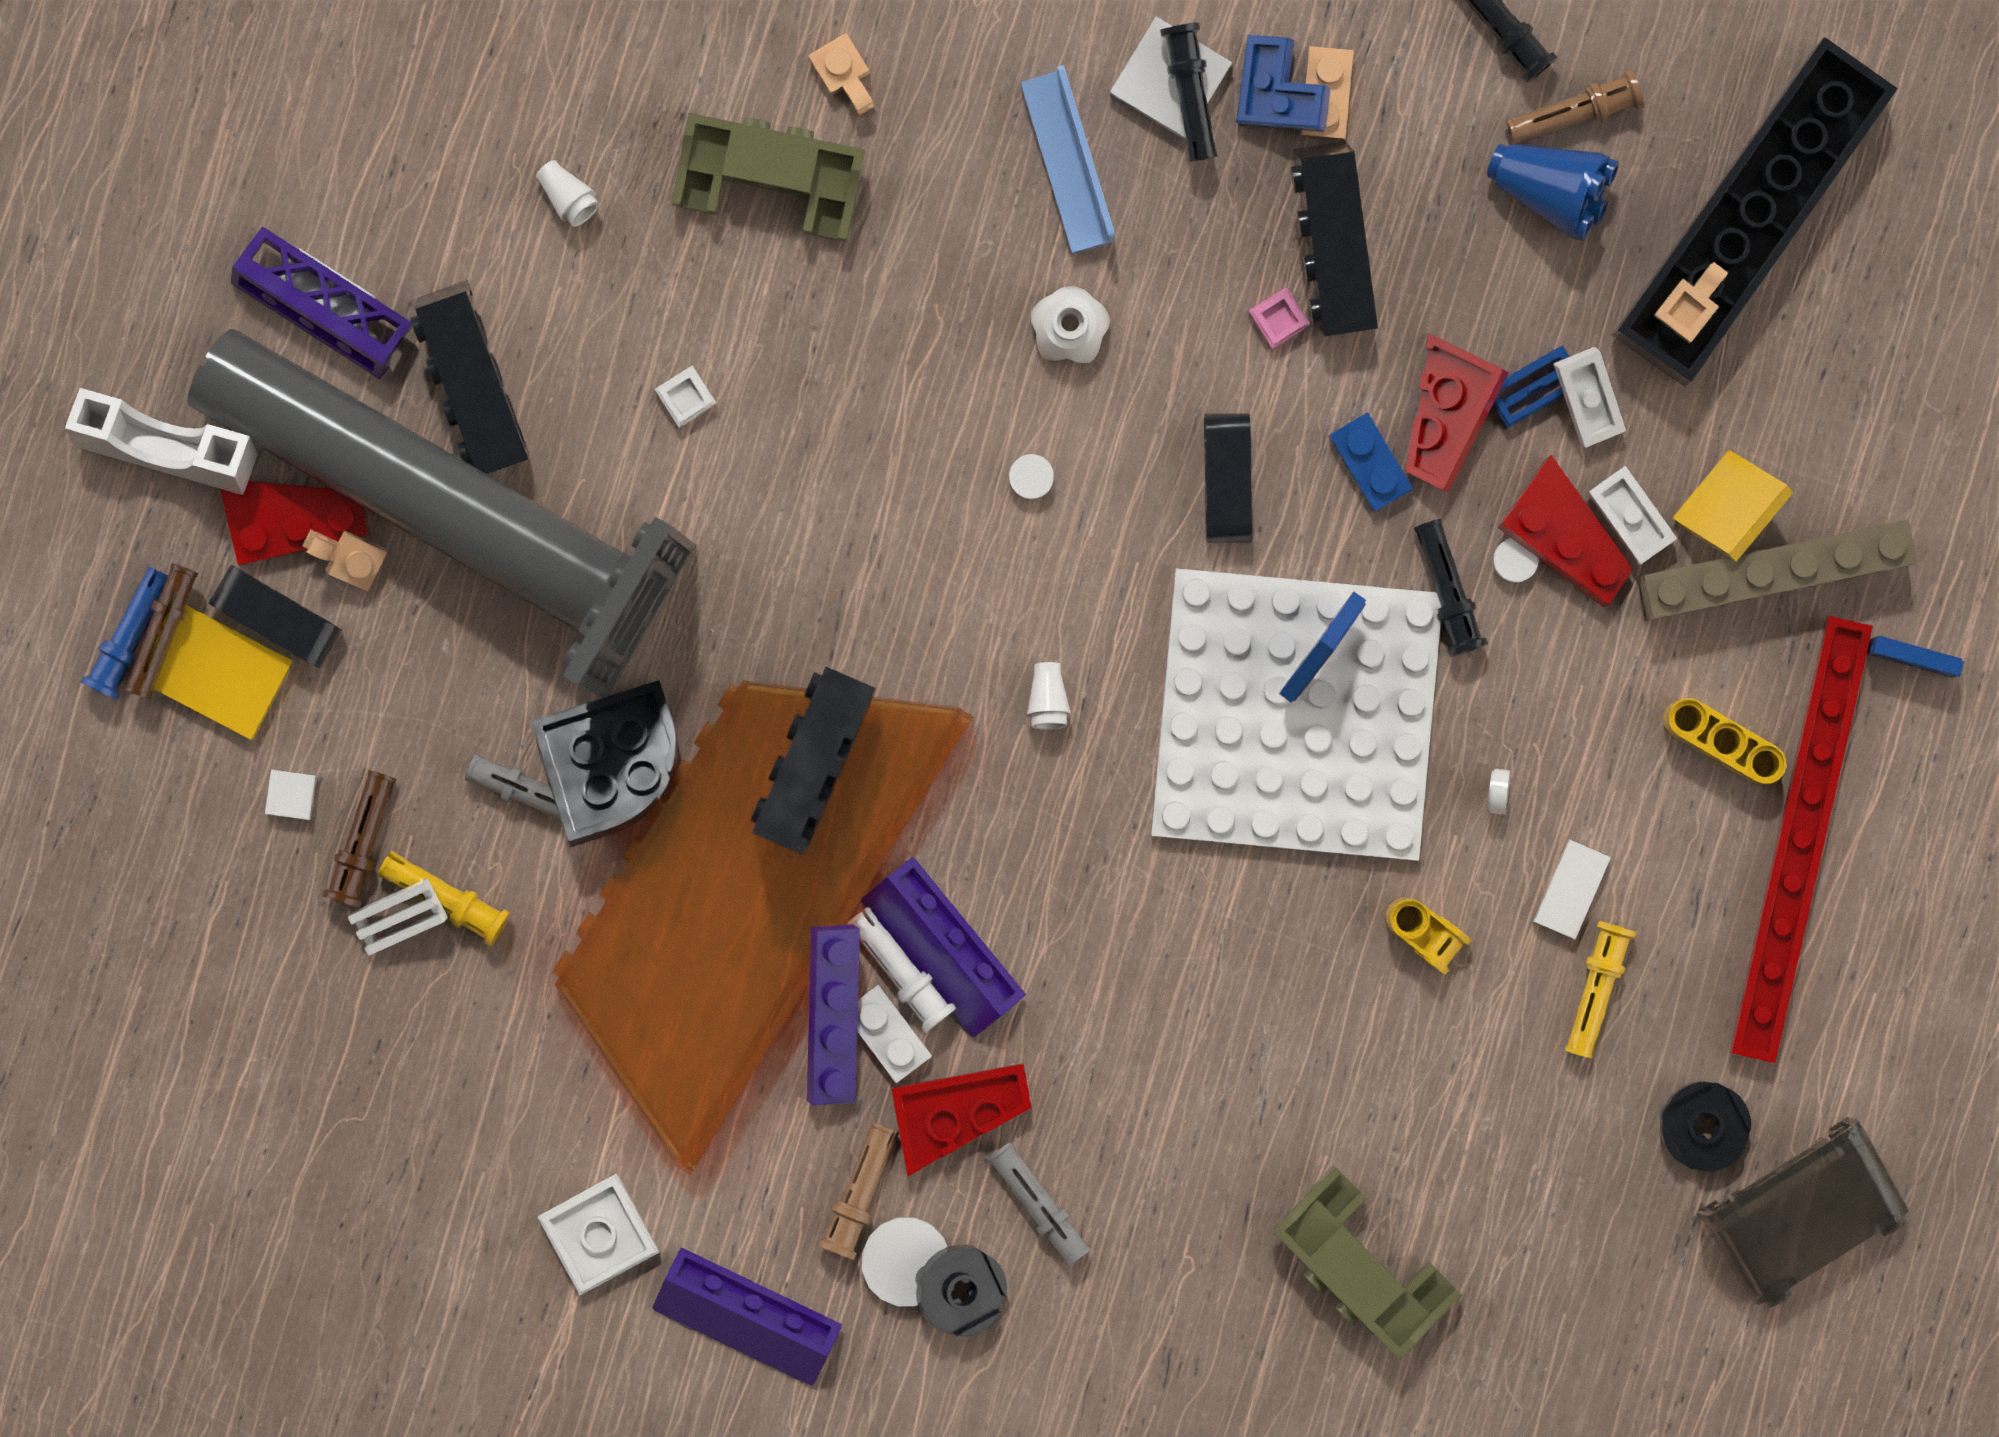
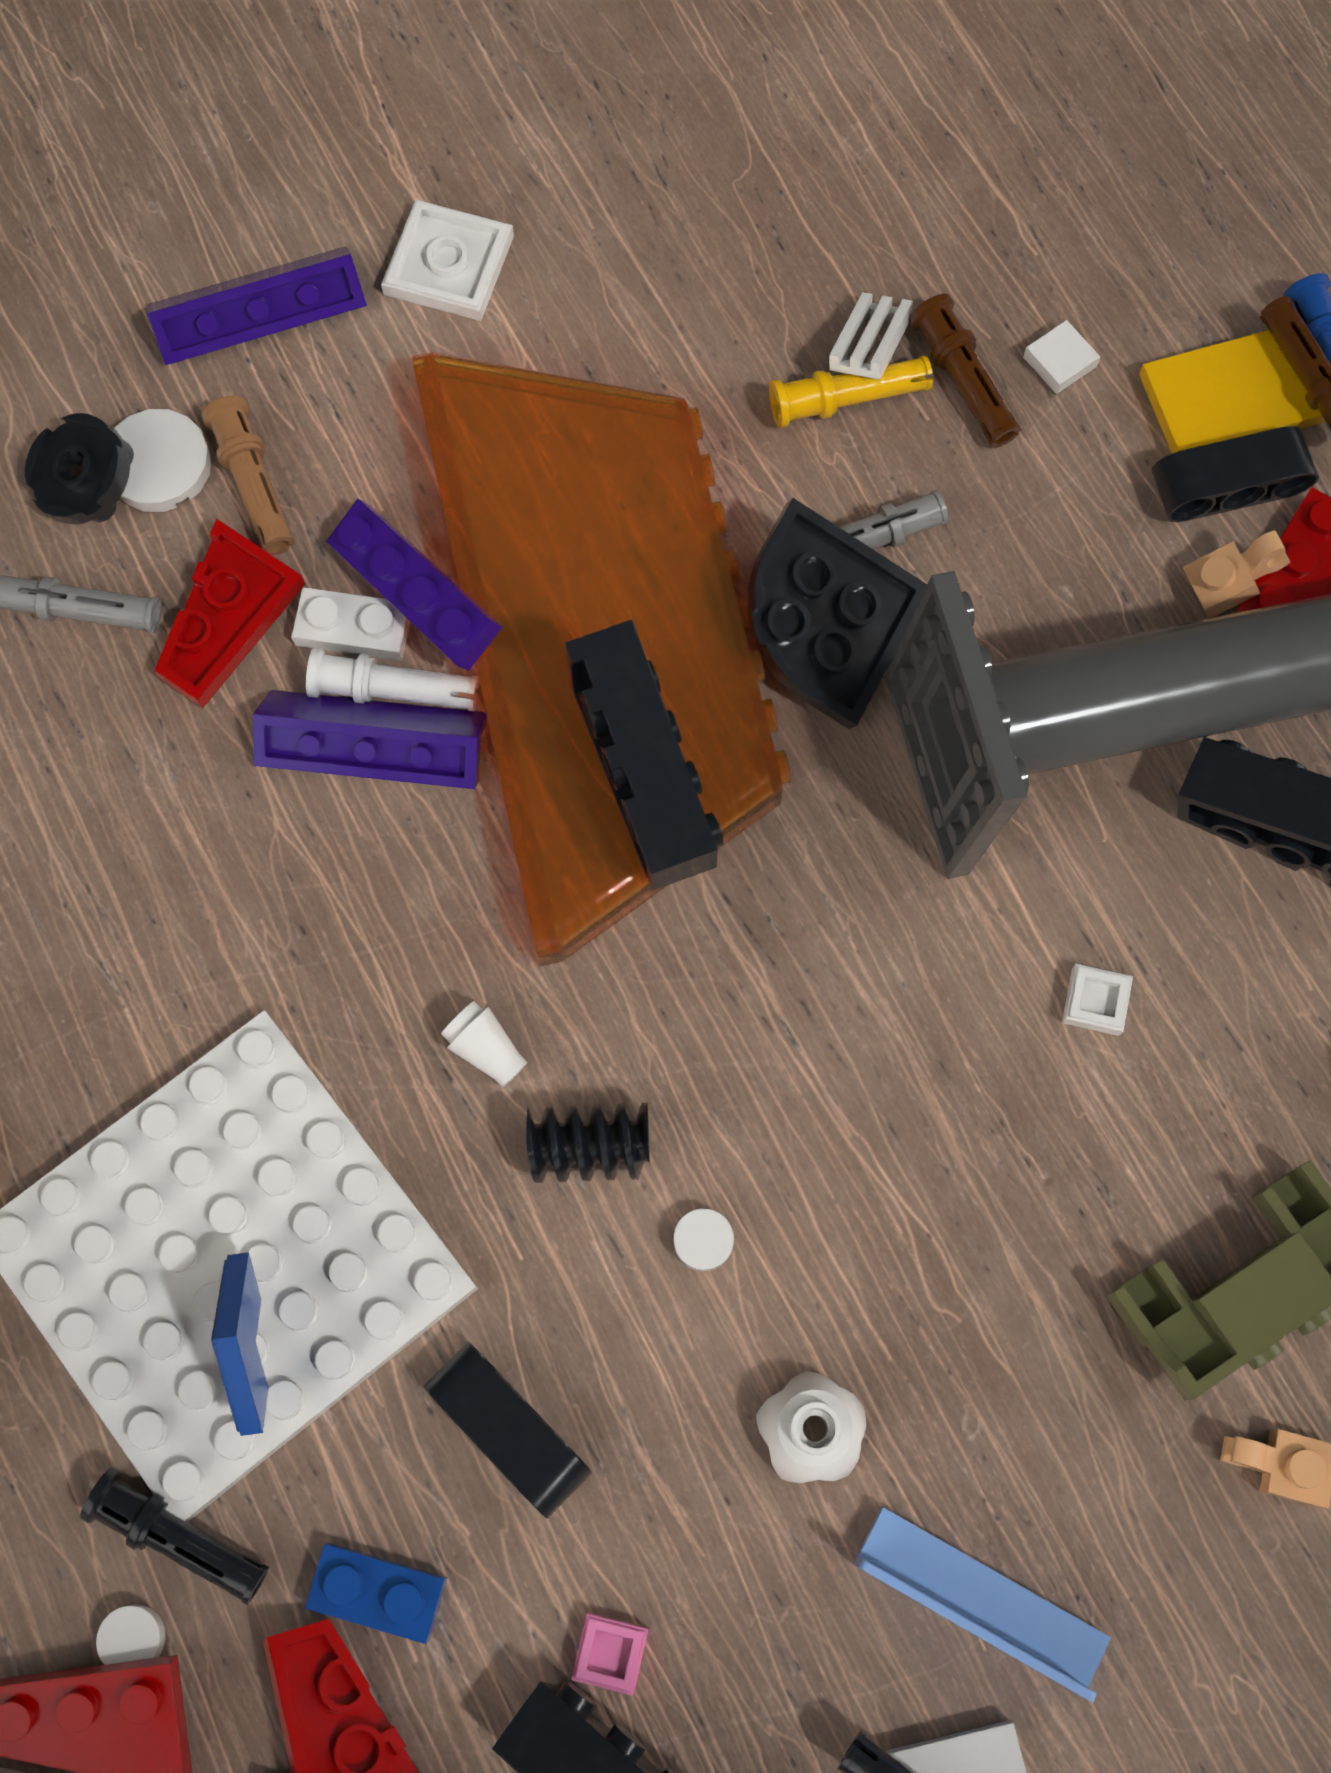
camera: 135 degrees right, 15 degrees down
none -> black piece [526,1102,650,1183]

